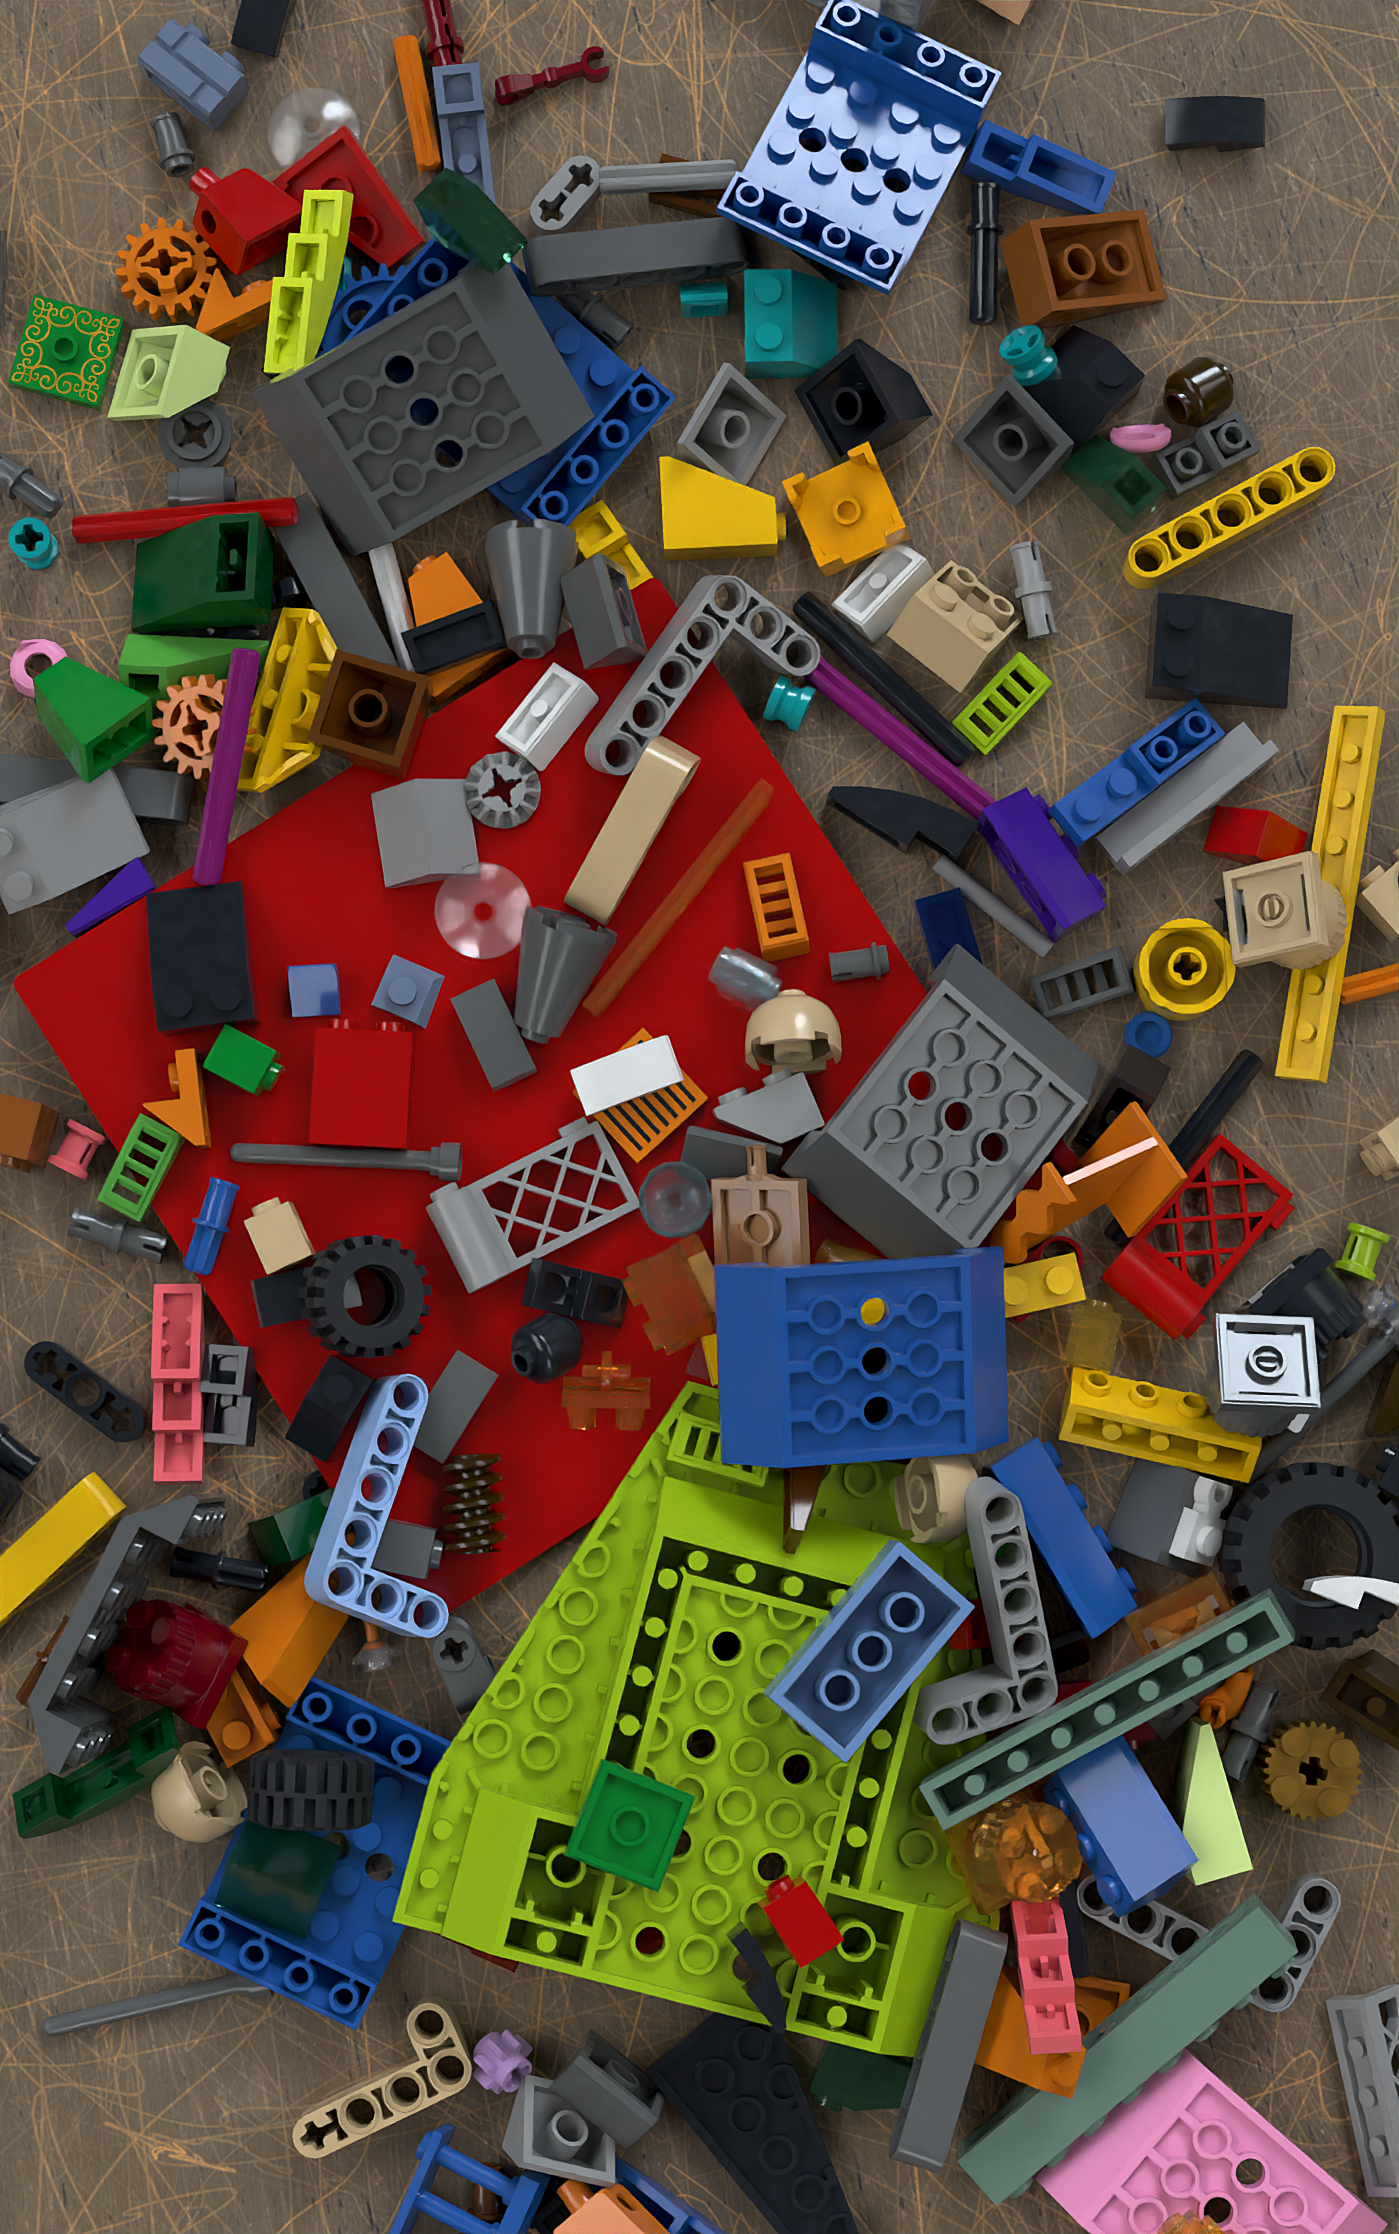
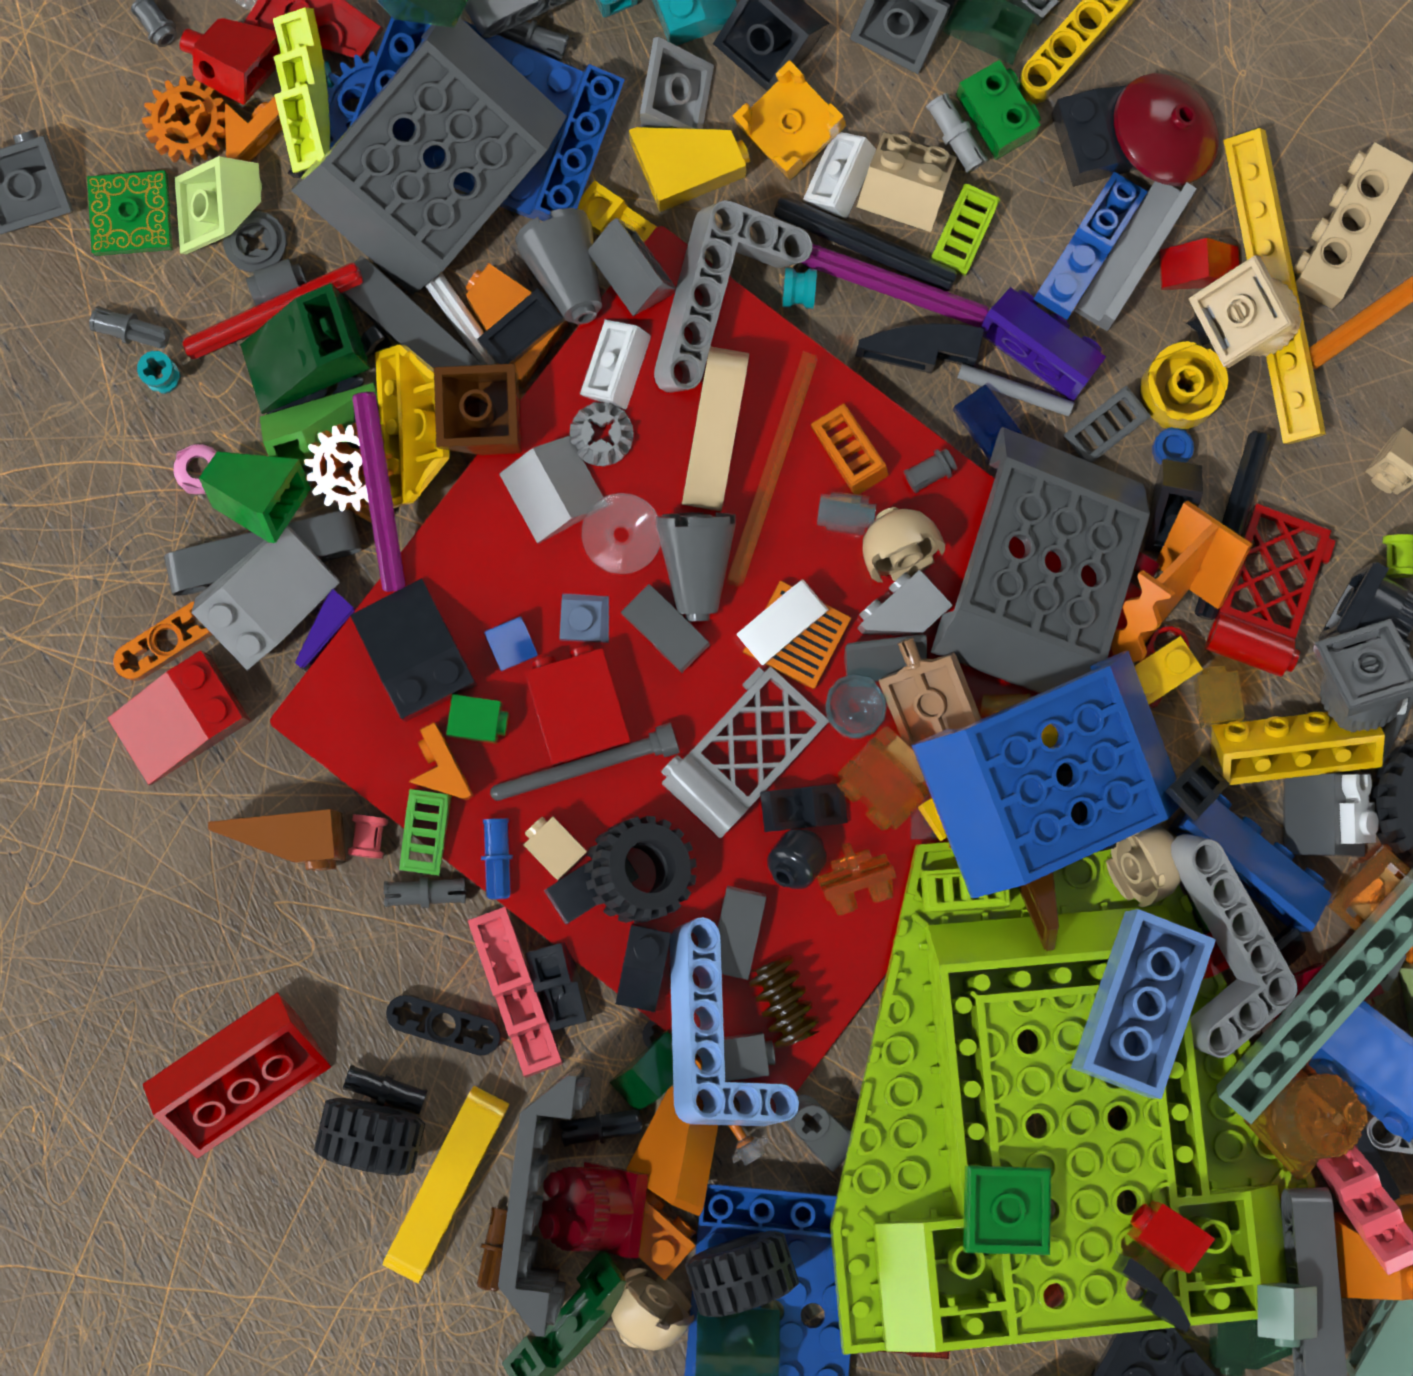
camera: 20 degrees left, 0 degrees up
none -> green brick [956,59,1041,160]
none -> dark red dish [1114,73,1219,186]
none -> black slope [1165,755,1229,821]
none -> sand green brick [1257,1282,1317,1347]

